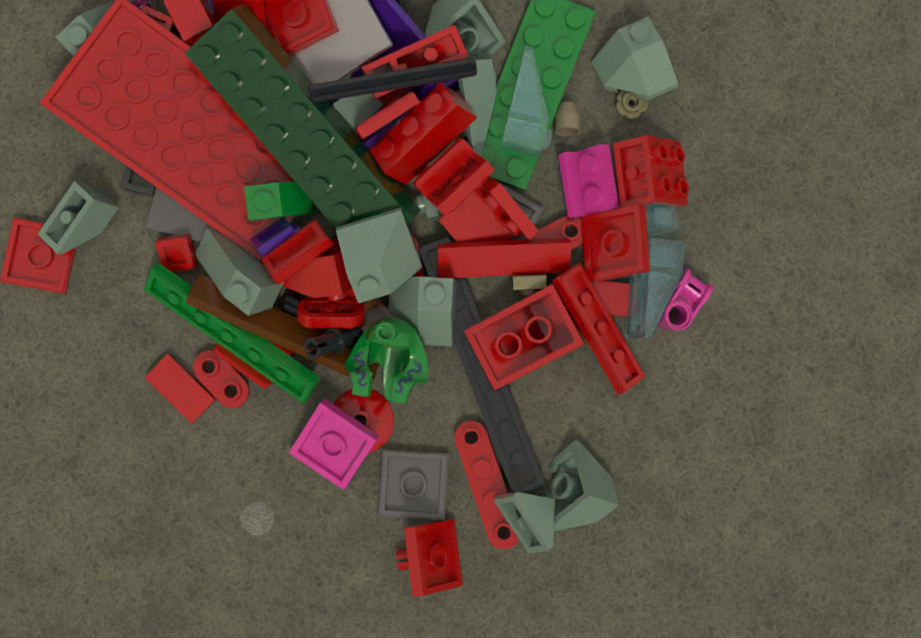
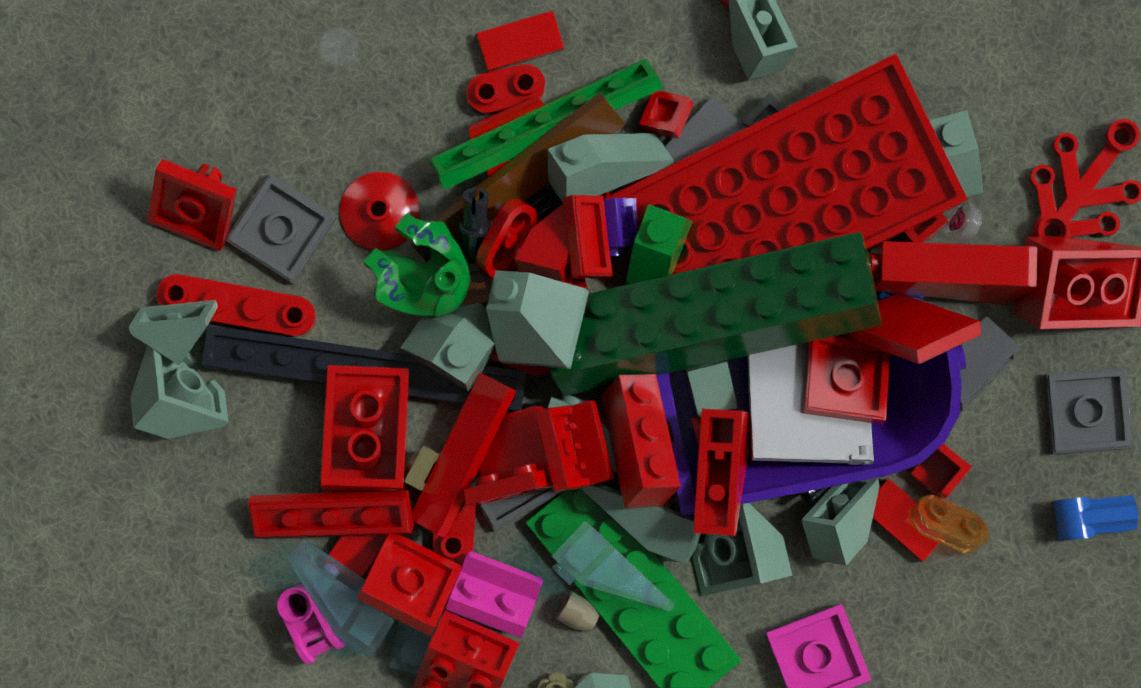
camera: 120 degrees right, 0 degrees up
dark pink plate [289,398,380,490] -> none
black axle [308,58,477,103] -> none
red tile [354,92,420,139] -> none

